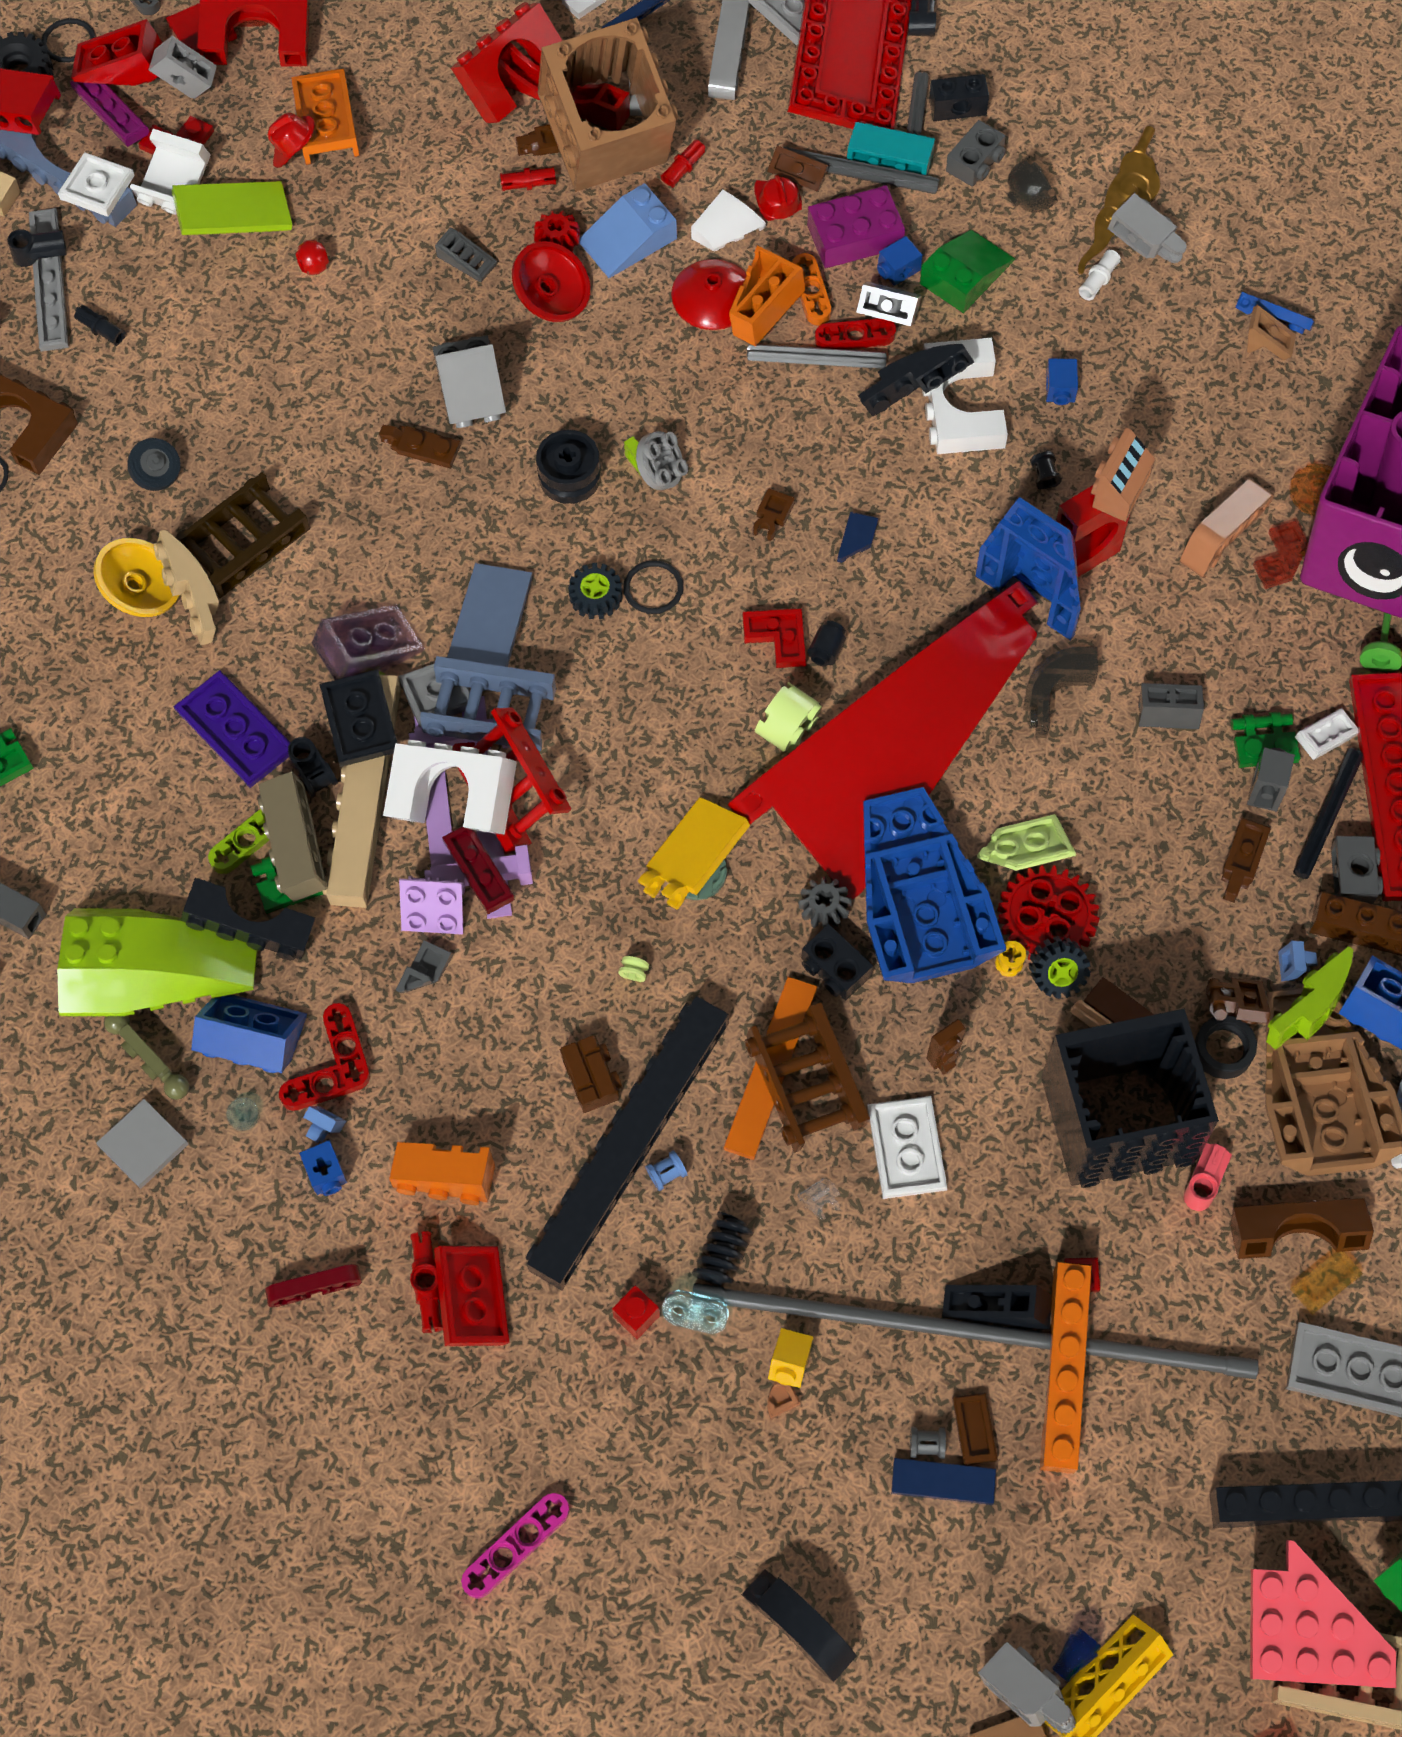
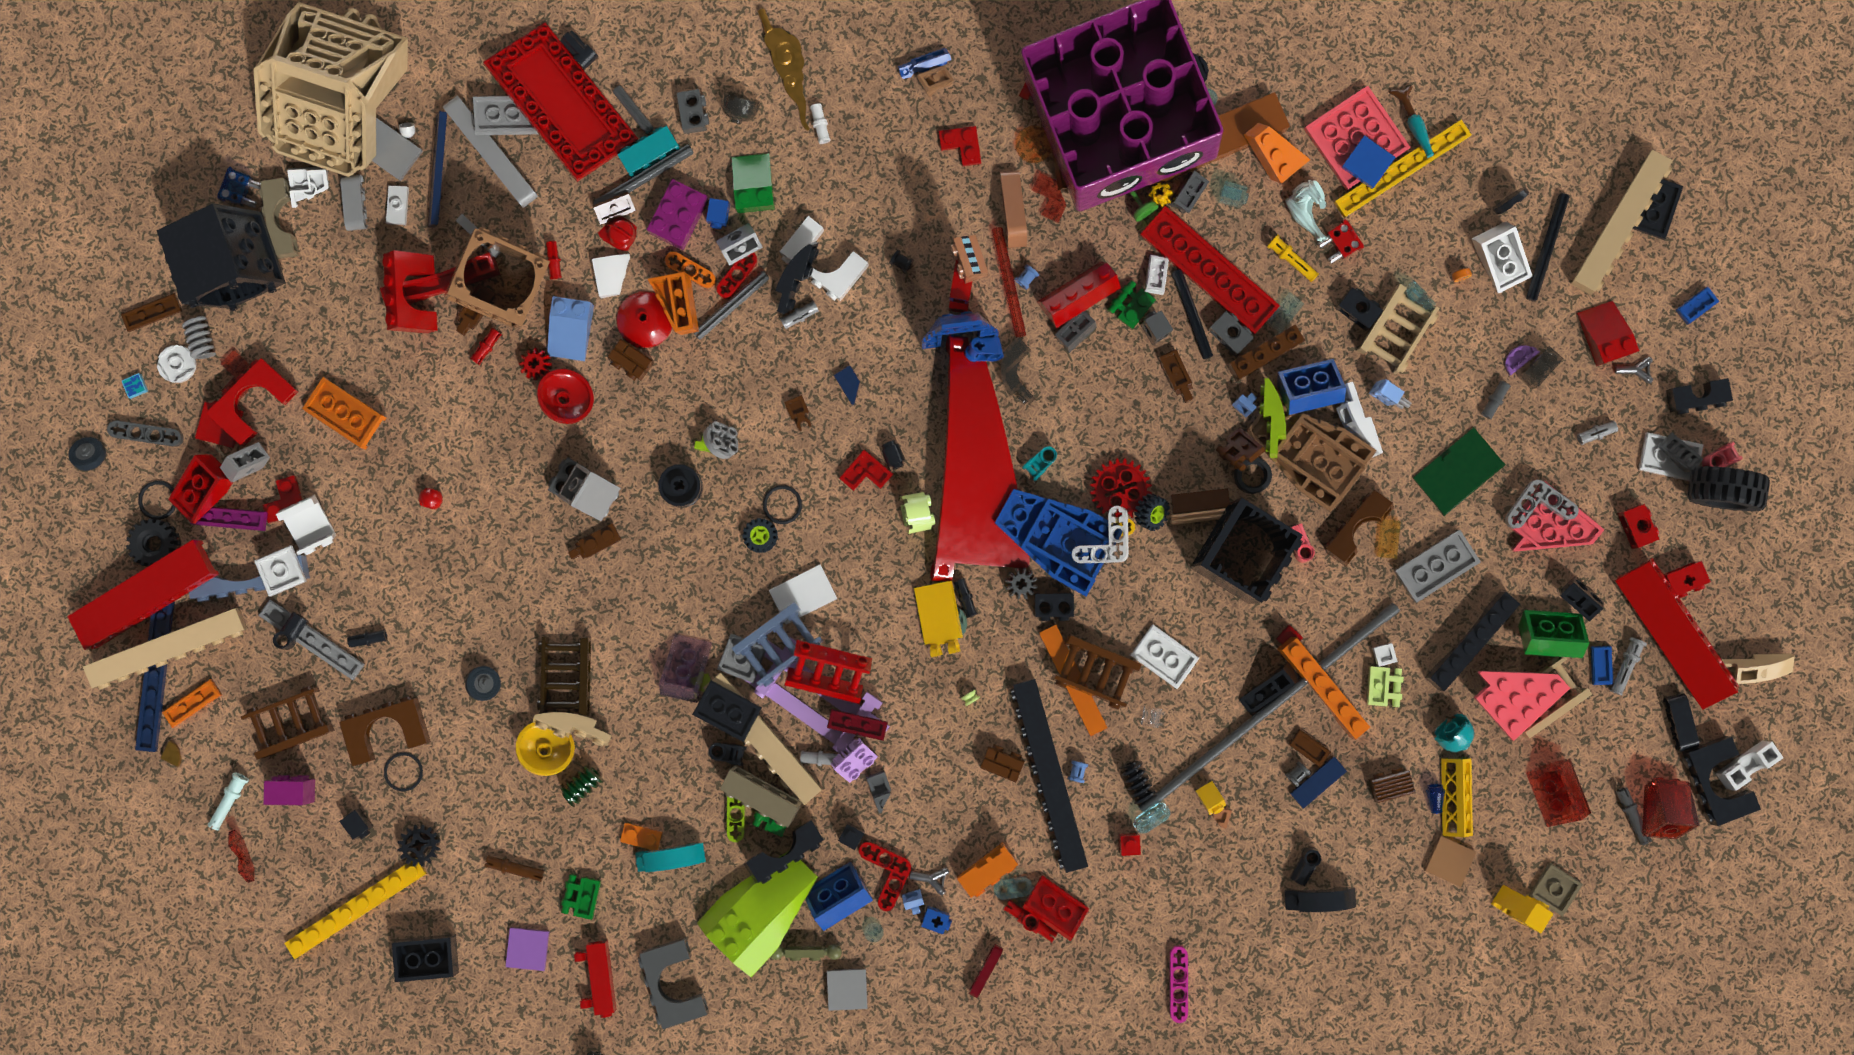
camera: 50 degrees left, 20 degrees up
lime tile [172,181,292,235] -> none
dark purple tile [173,670,290,788] -> none
red piece [268,113,315,168] -> none
white arch [383,740,517,835] -> none
dark grey slope [435,227,498,282] -> none
sand blue tile [447,563,533,667] -> none
reddish brown hinge [926,1019,966,1075] -> none
black brick [929,74,989,122] -> none
yellowish green tile [977,814,1076,870] -> none
light grey hinge [978,1642,1076,1734] -> none
blue brick [1046,358,1078,405] -> none
light grey hinge [1108,193,1187,264] -> none
none -> dark green piece [560,766,604,807]
none -> reddish brown brick [608,339,654,381]
none -> orange plate [620,823,663,850]
none -> teal arch [635,843,706,873]
none -> white tile [769,564,838,624]
none -> light grey pin [780,301,819,330]
none -> light grey pin [800,751,838,766]
none -> black brick [838,822,865,850]
none -> flat silver piece [909,868,949,895]
none -> red plate [939,126,981,167]
none -> black pin [953,578,978,618]
none -> blue piece [965,337,1004,362]
none -> clear red axle [992,227,1026,338]
none -> clear light blue plate [994,876,1033,900]
none -> medium blue bush [1014,264,1039,290]
none -> teal piece [1022,446,1057,481]
none -> red slope [1037,262,1121,328]
none -> white beam [1072,506,1129,563]
none -> black piece [1289,847,1322,887]
none -> yellowish green plate [1367,666,1404,707]
none -> reddish brown brick [1368,767,1416,803]
none -> white plate [1372,643,1398,667]
none -> teal cylinder [1434,714,1475,752]

